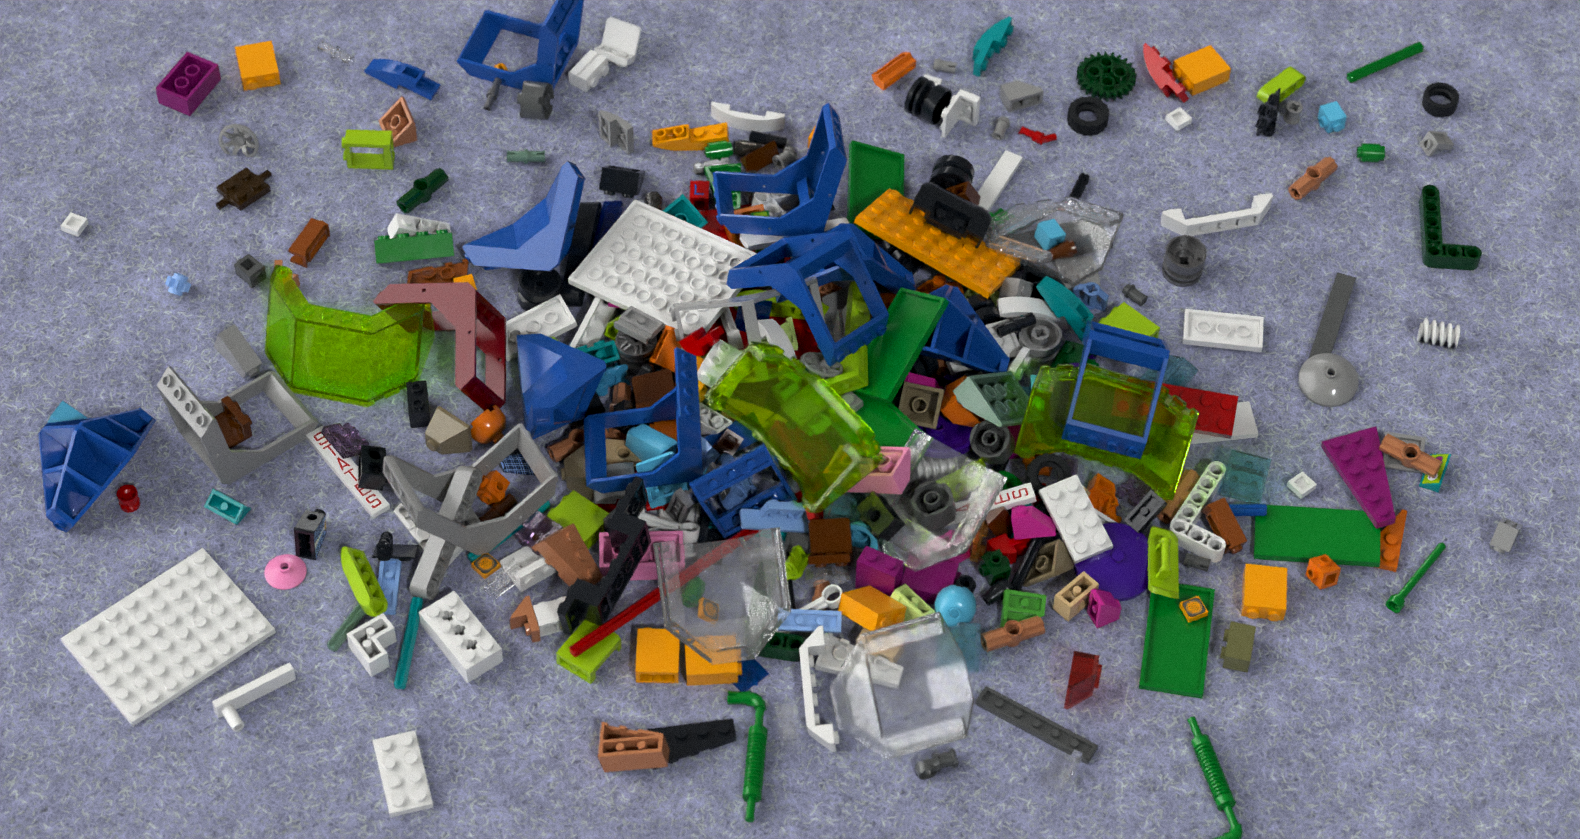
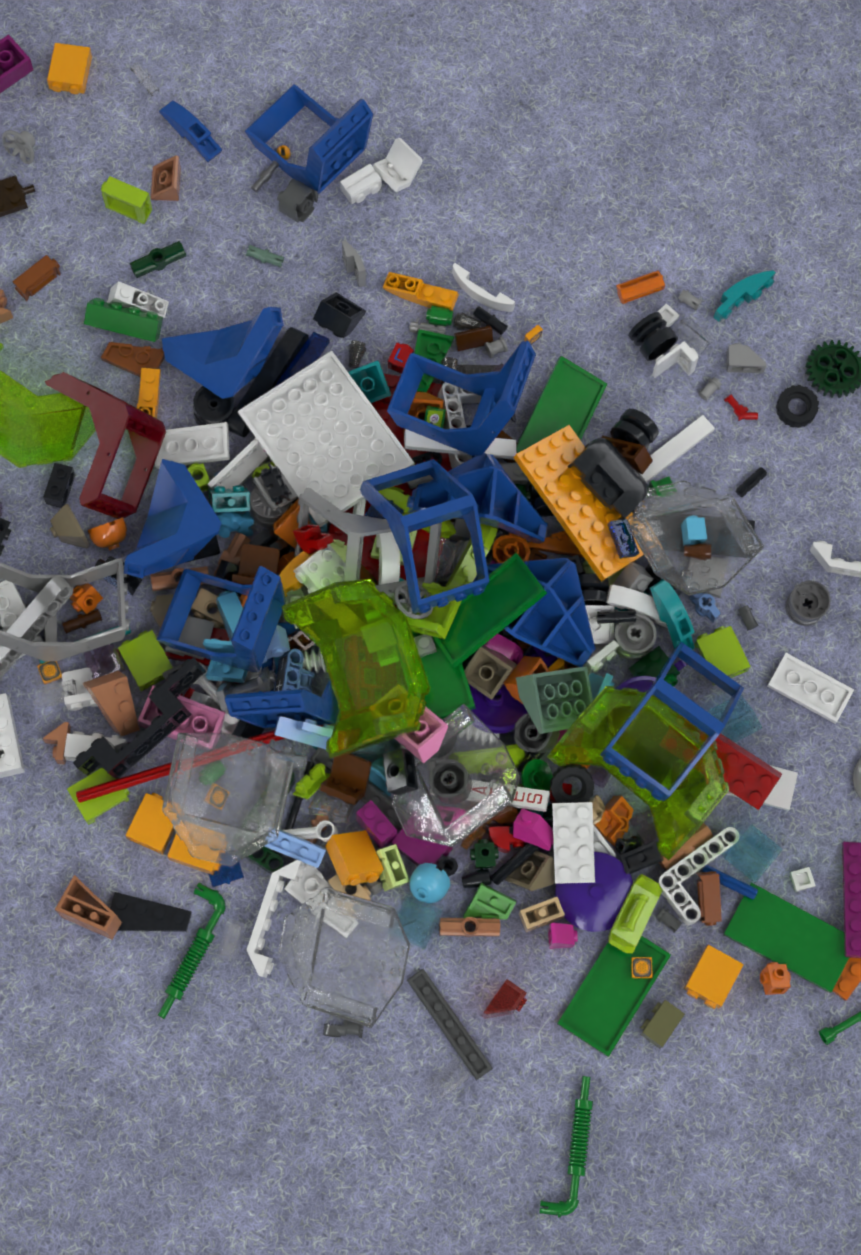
camera: 20 degrees right, 20 degrees up
none -> black hinge [261,463,291,505]
none -> clear blue plate [607,519,639,559]
none -> black bush [615,836,642,855]

